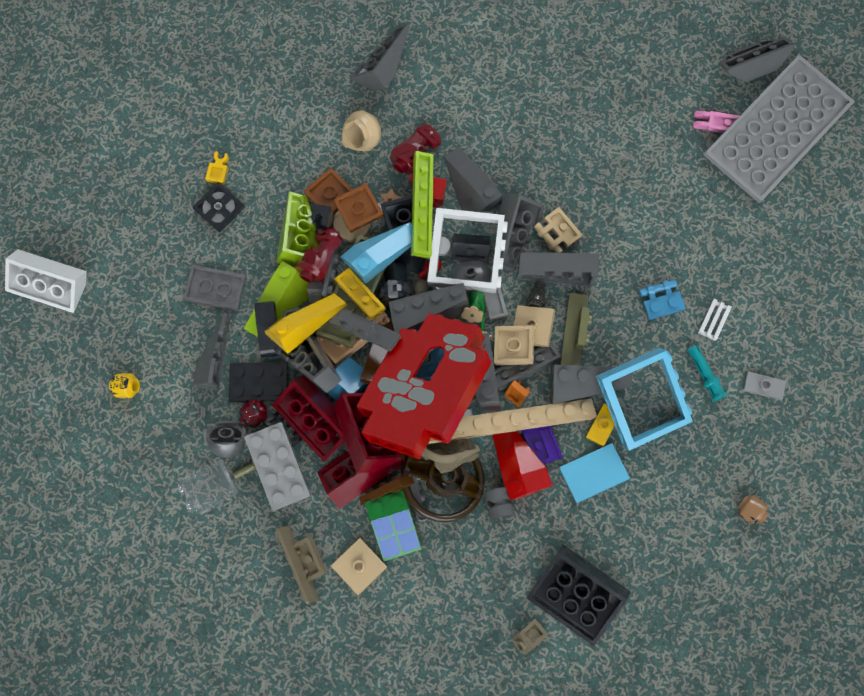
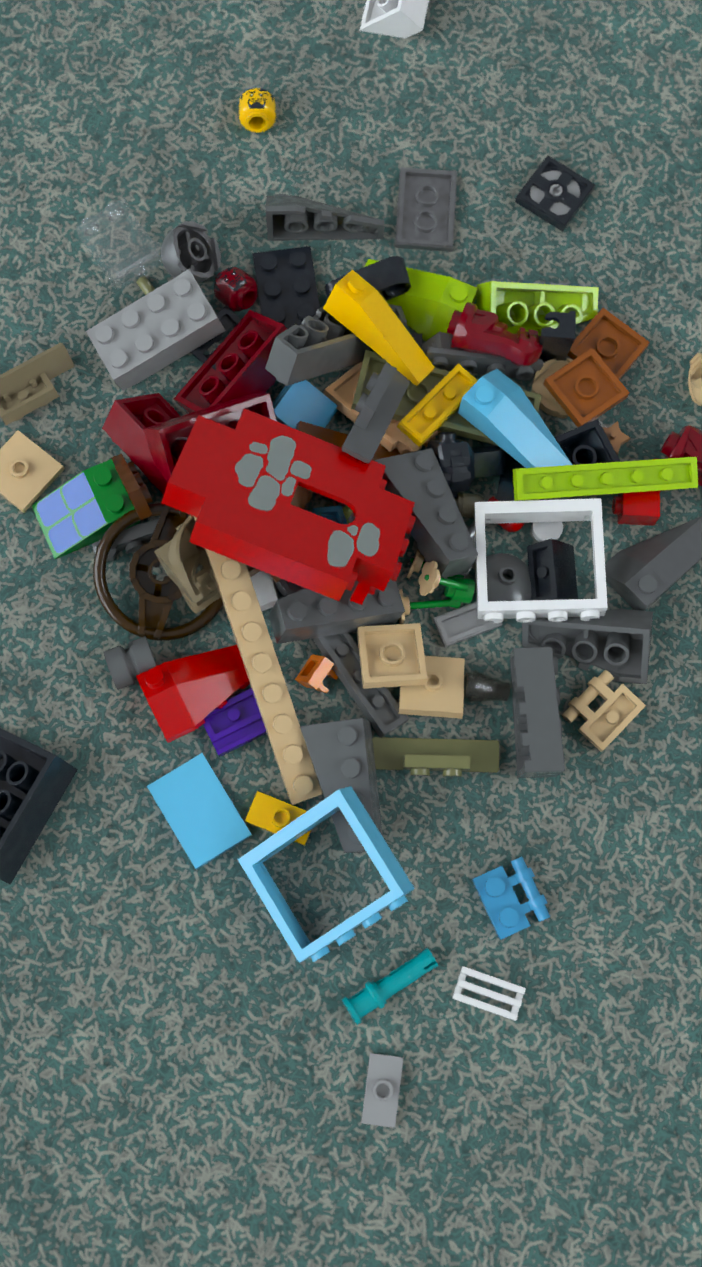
camera: 75 degrees right, 0 degrees up
yellow plate [205,151,229,185] -> none
medium nougat head [737,495,769,525] -> none

